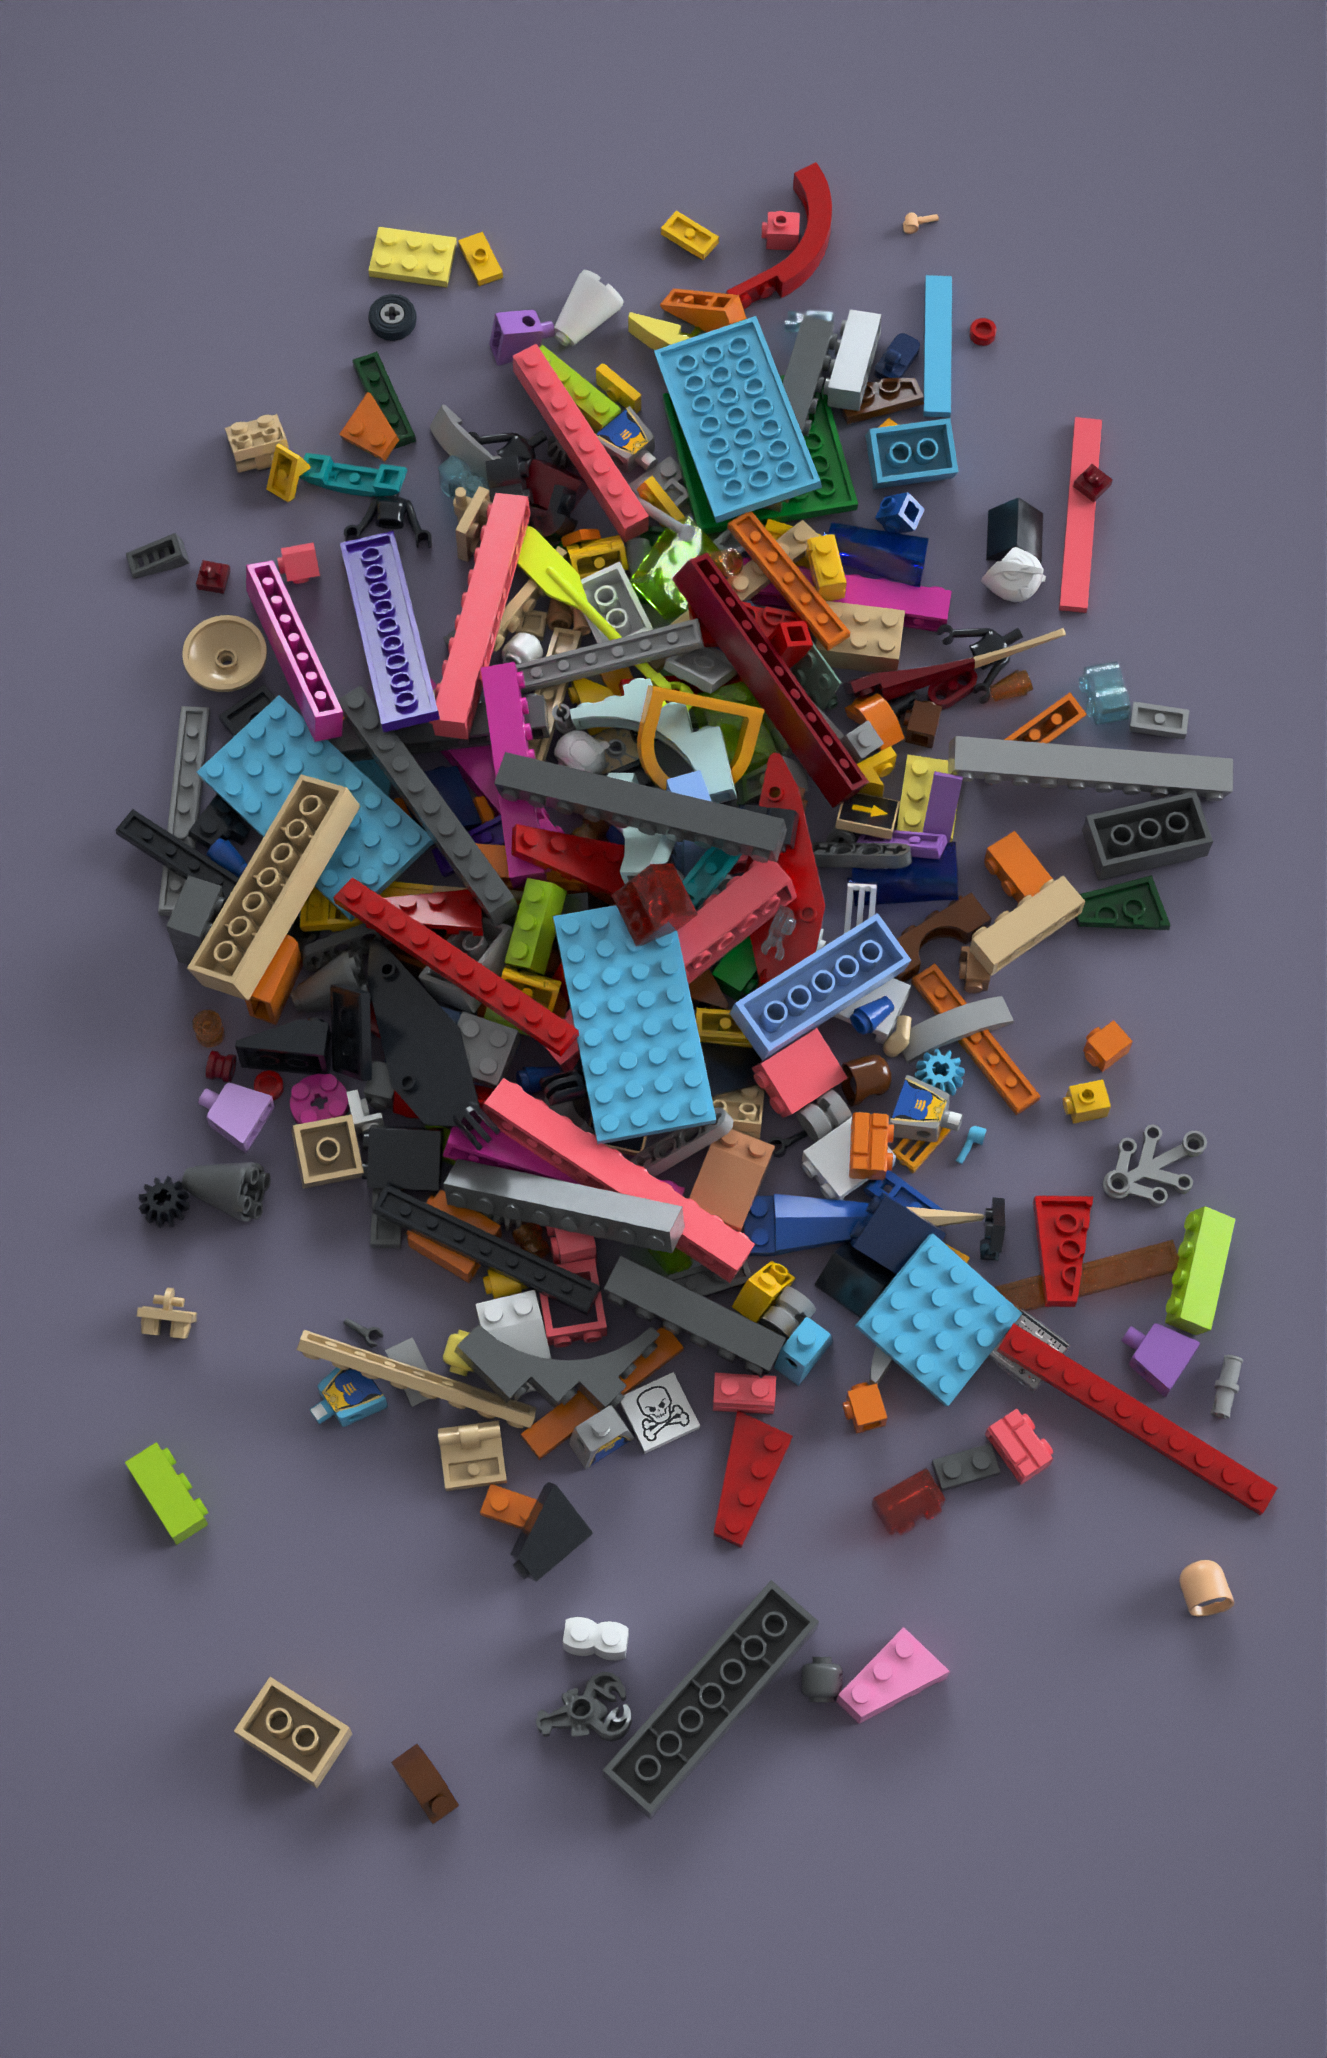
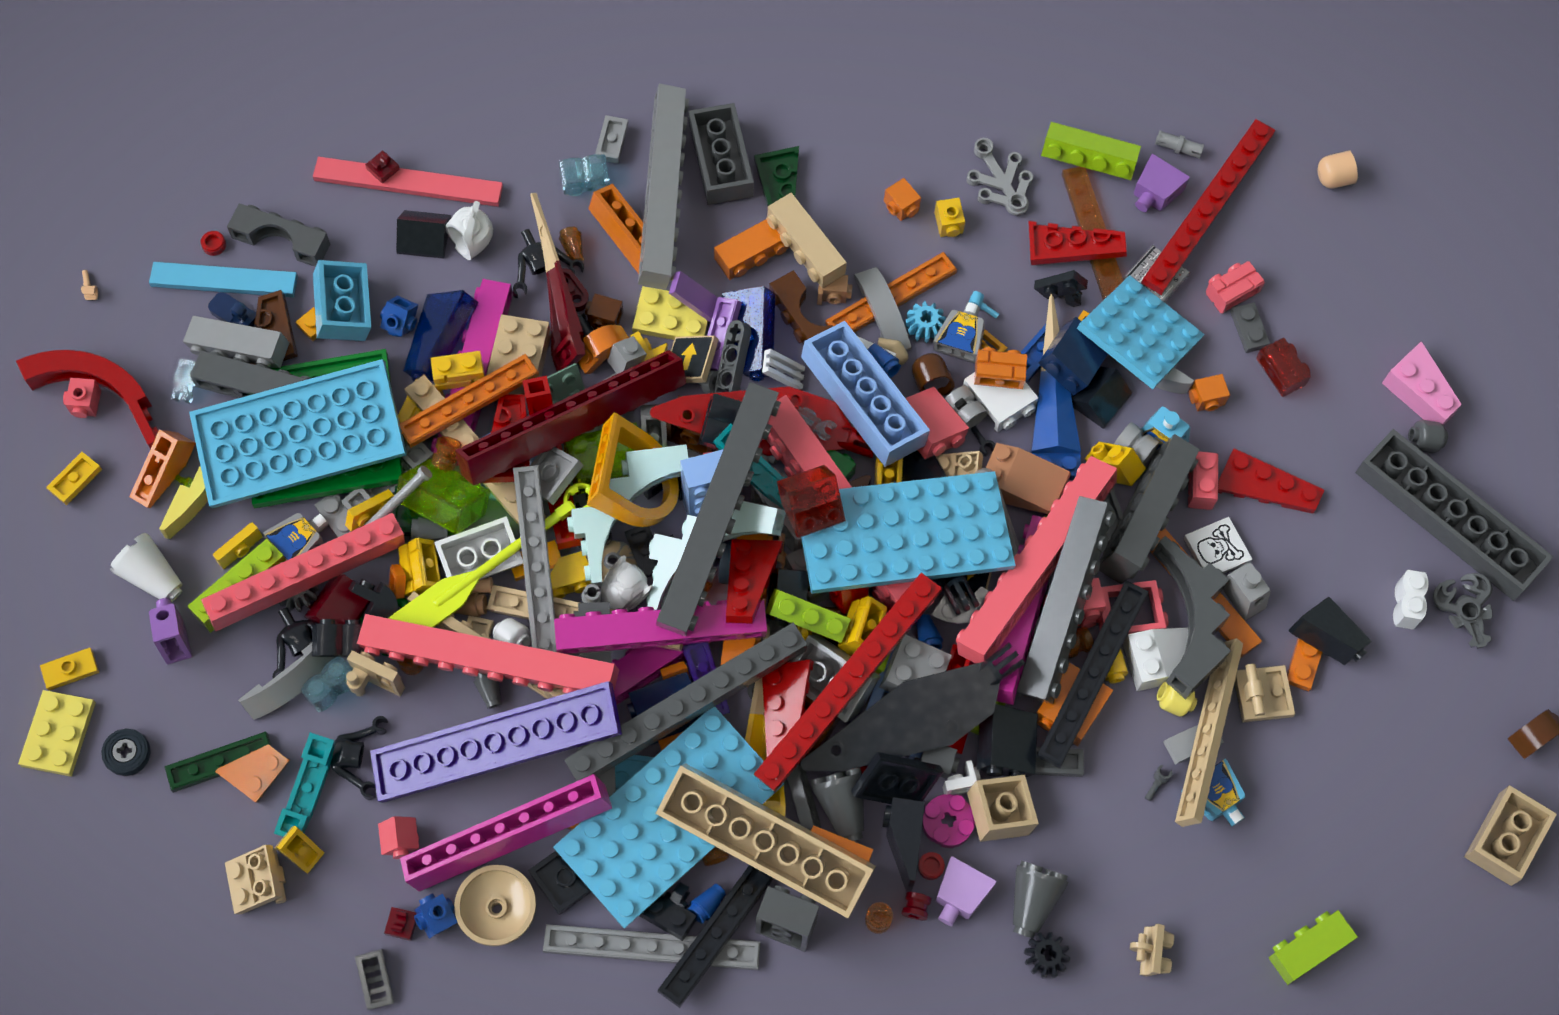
camera: 90 degrees left, 0 degrees up
none -> dark grey arch [227,203,331,267]
none -> blue brick [414,893,458,939]

